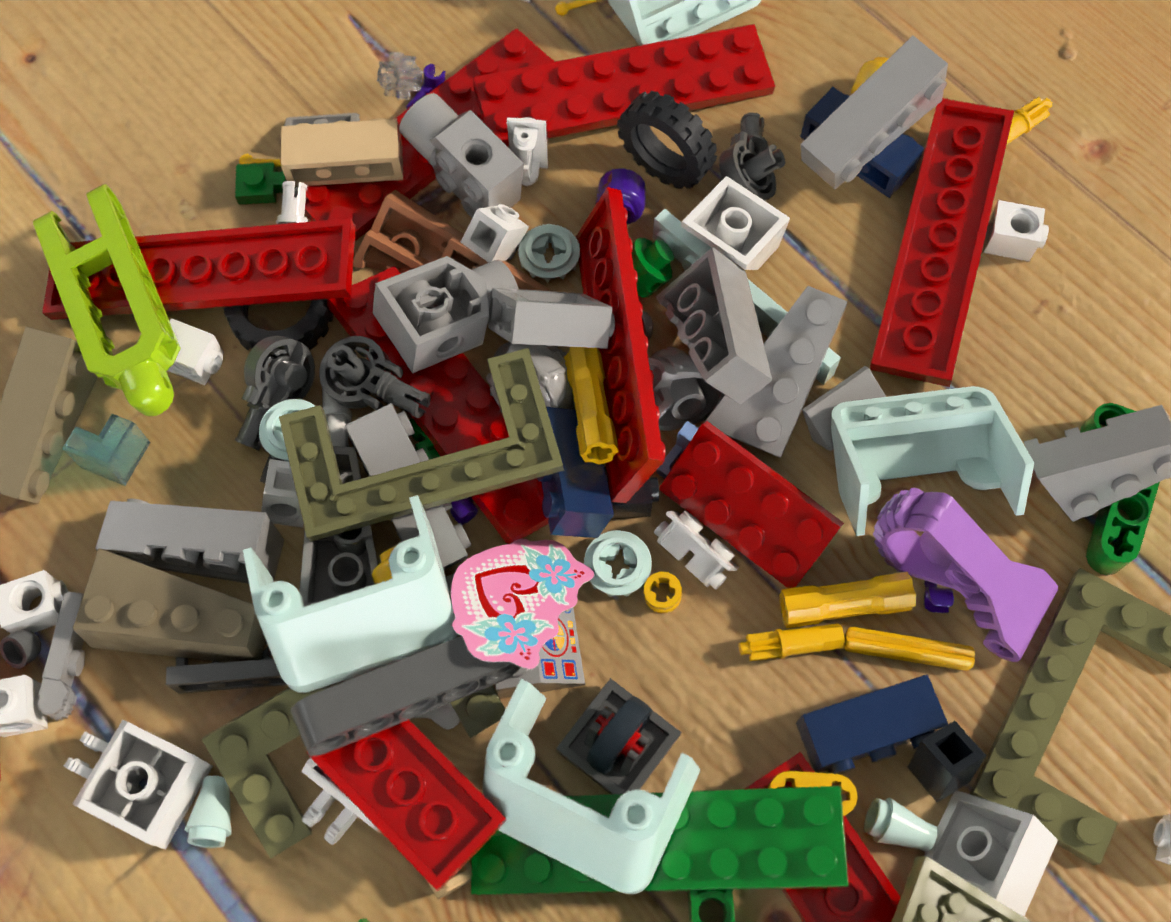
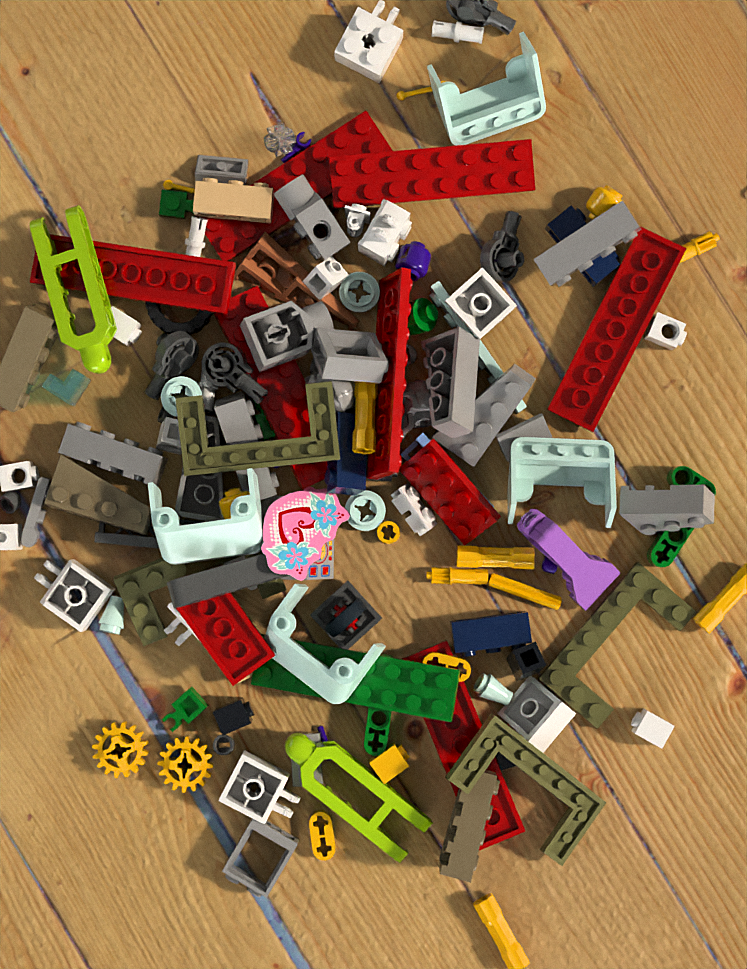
camera: 10 degrees right, 20 degrees up
black tyre [617,91,717,189] -> none
none -> white hinge [358,199,412,266]

